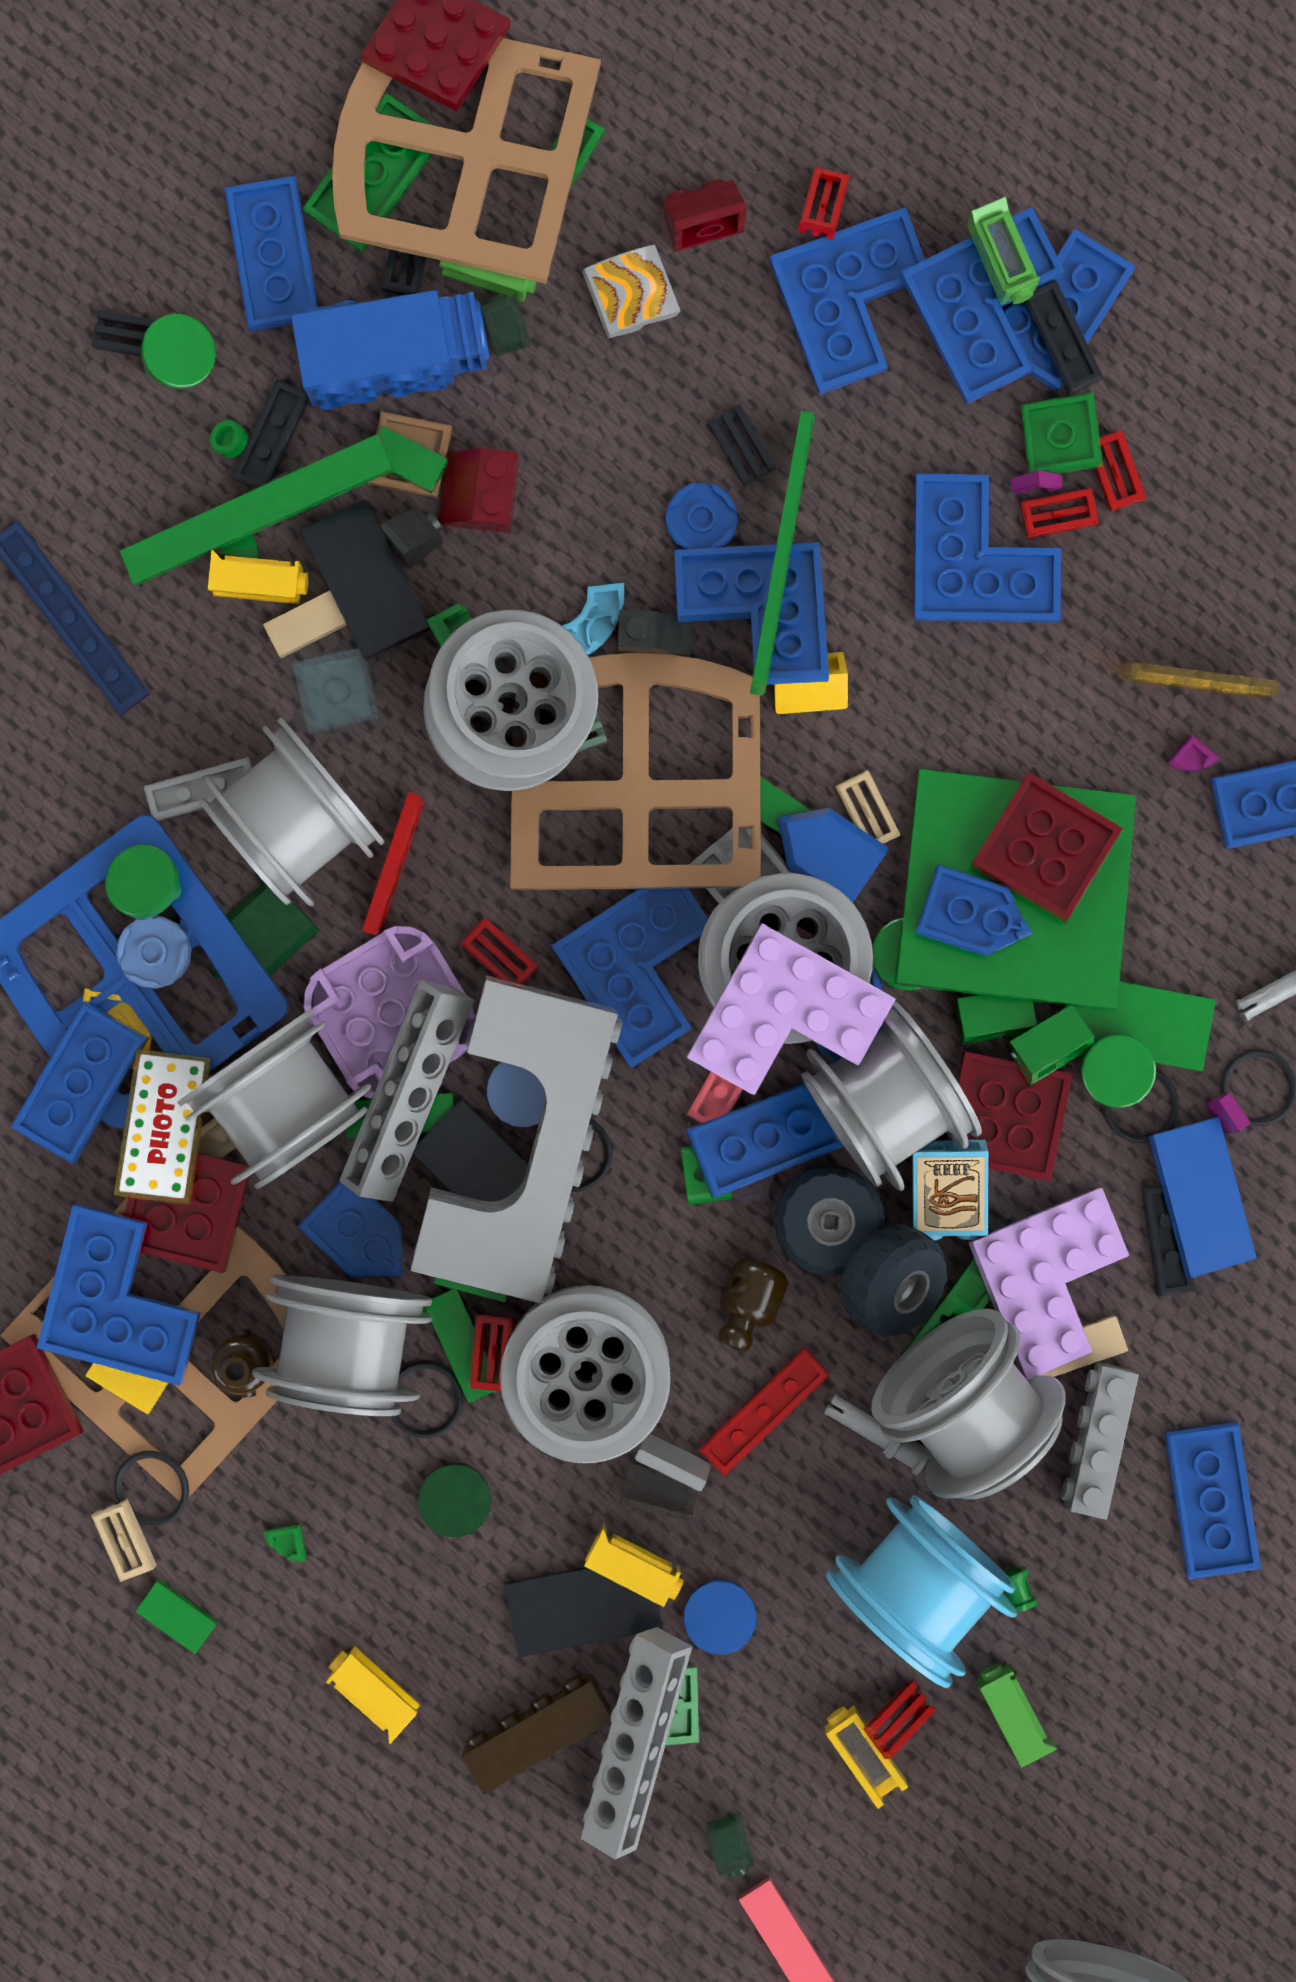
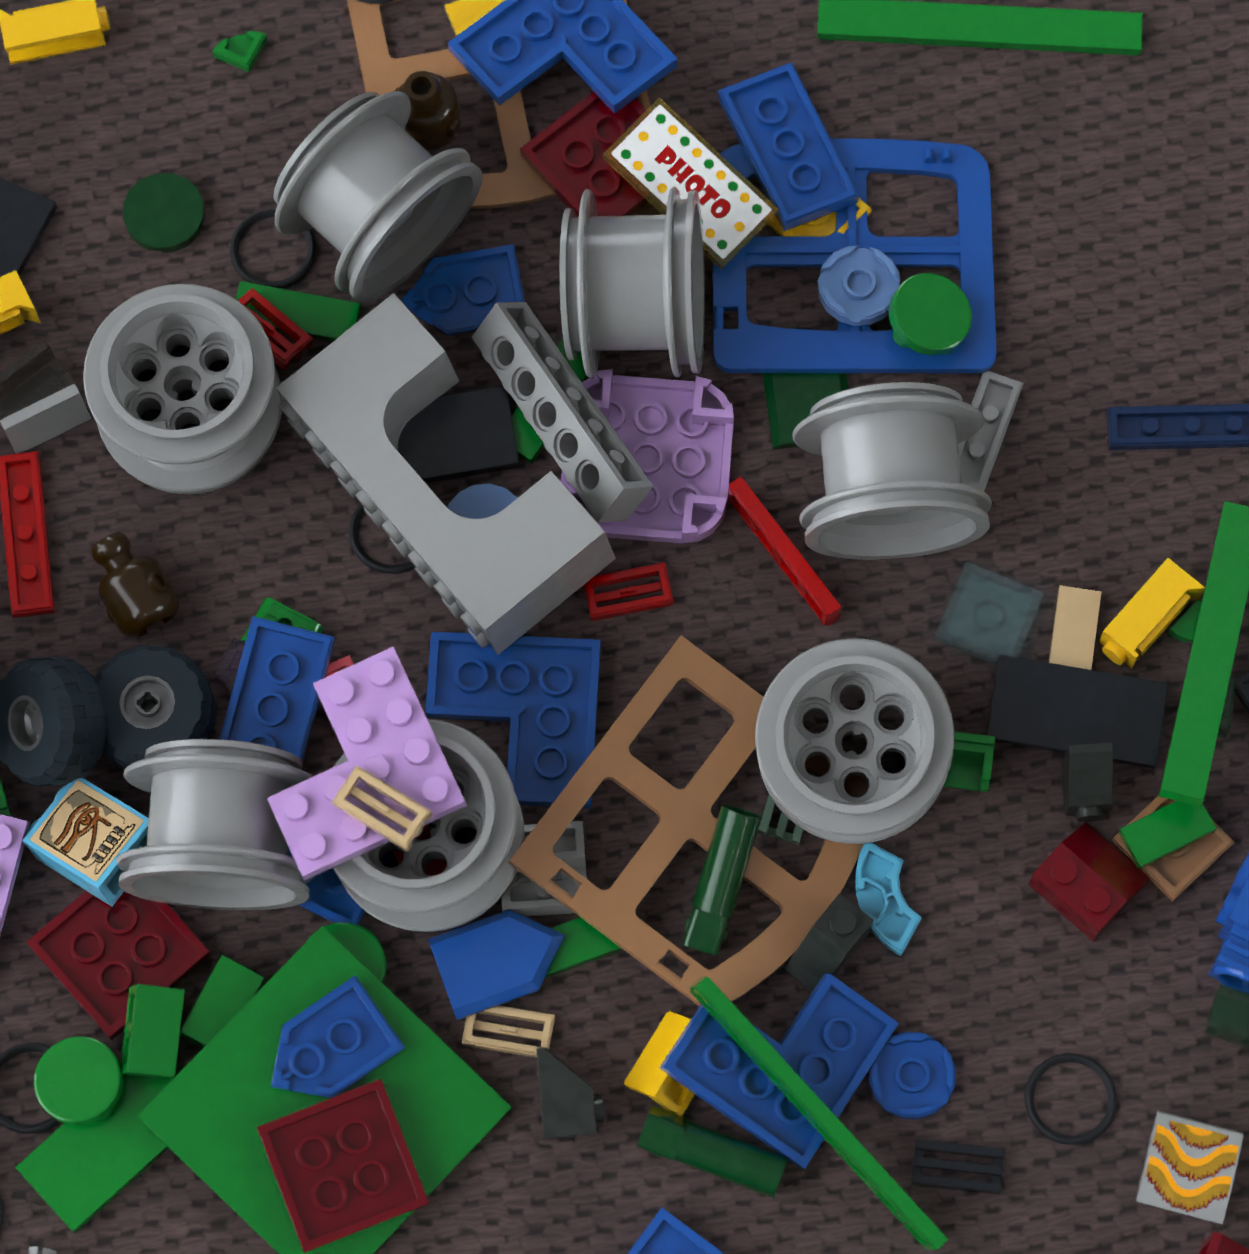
camera: 130 degrees right, 15 degrees down
none -> tan tile [332,765,433,852]
none -> pearl dark grey slope [536,1047,604,1138]
none -> dark green piece [637,1105,788,1198]
none -> dark green piece [683,805,762,955]
none -> black tyre [1024,1053,1117,1145]

